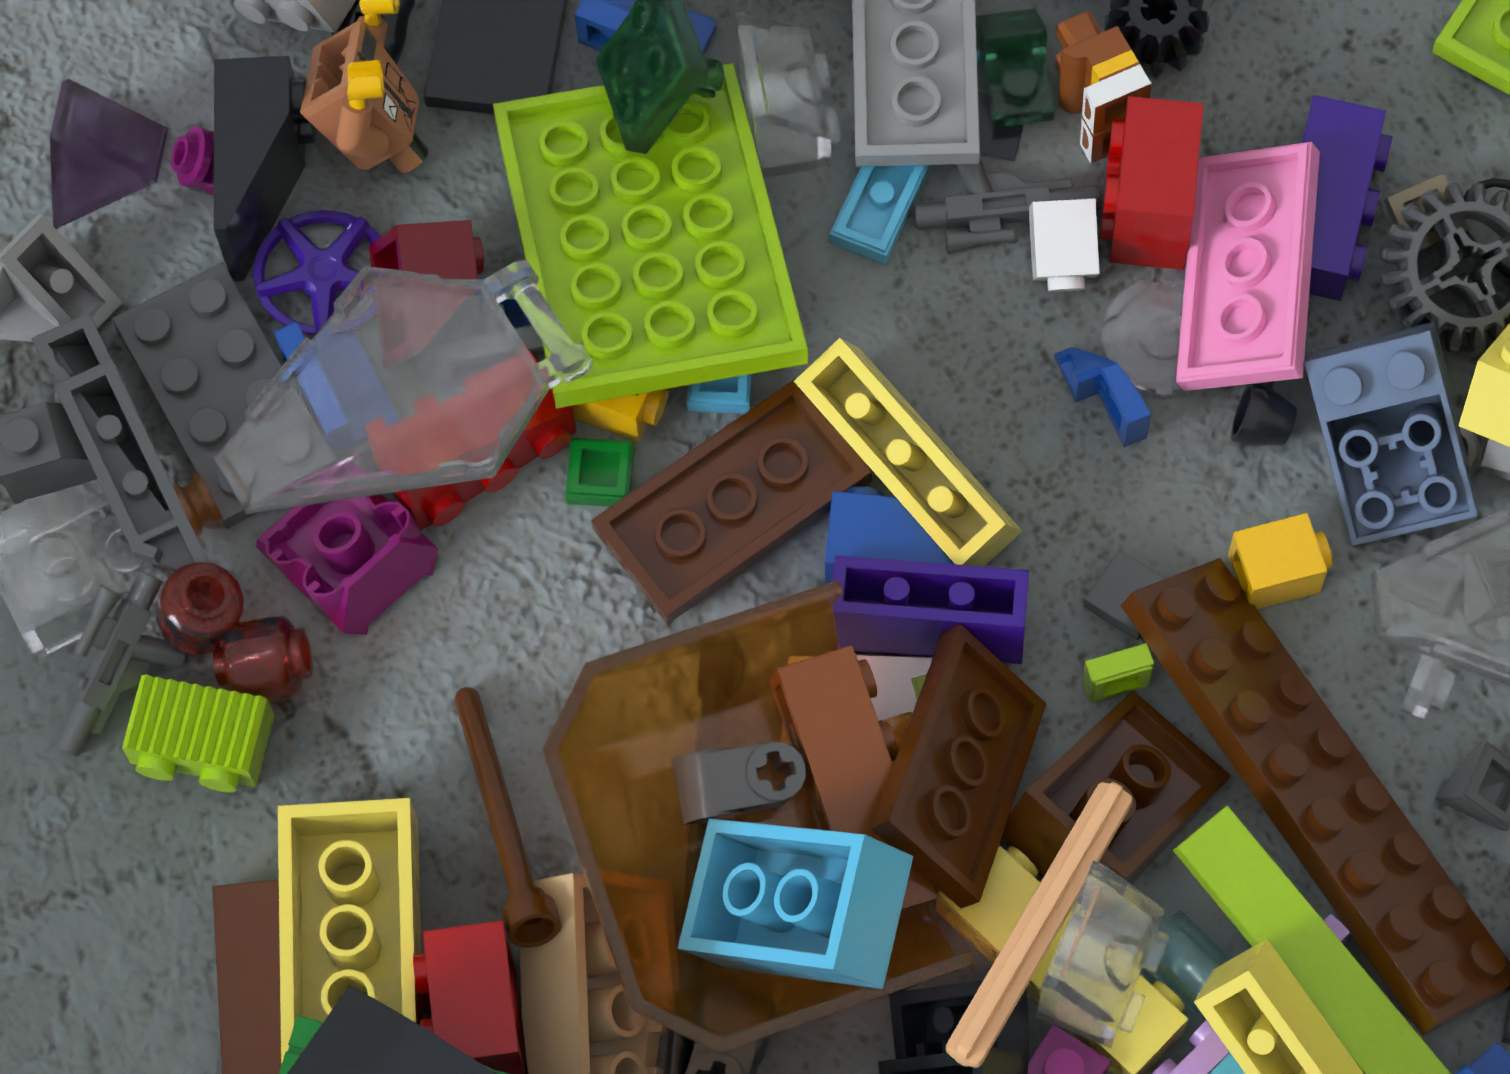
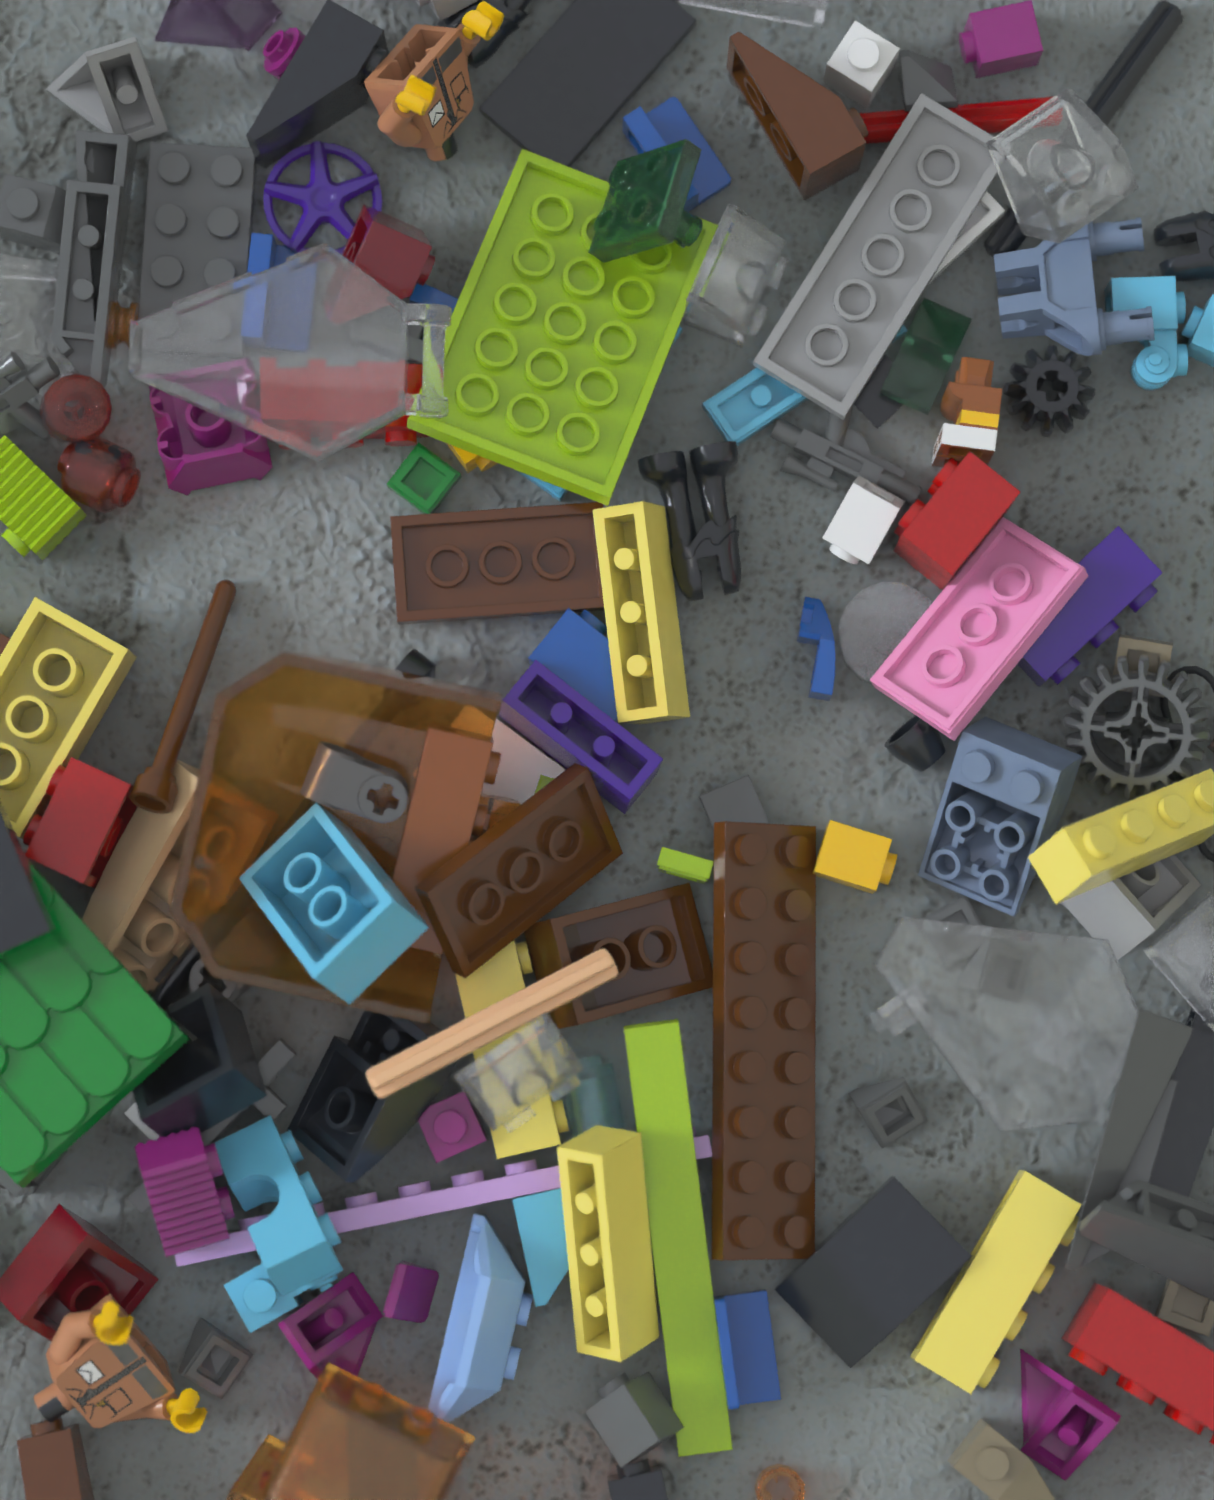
camera: 30 degrees right, 15 degrees up
none -> black piece [637,441,741,601]

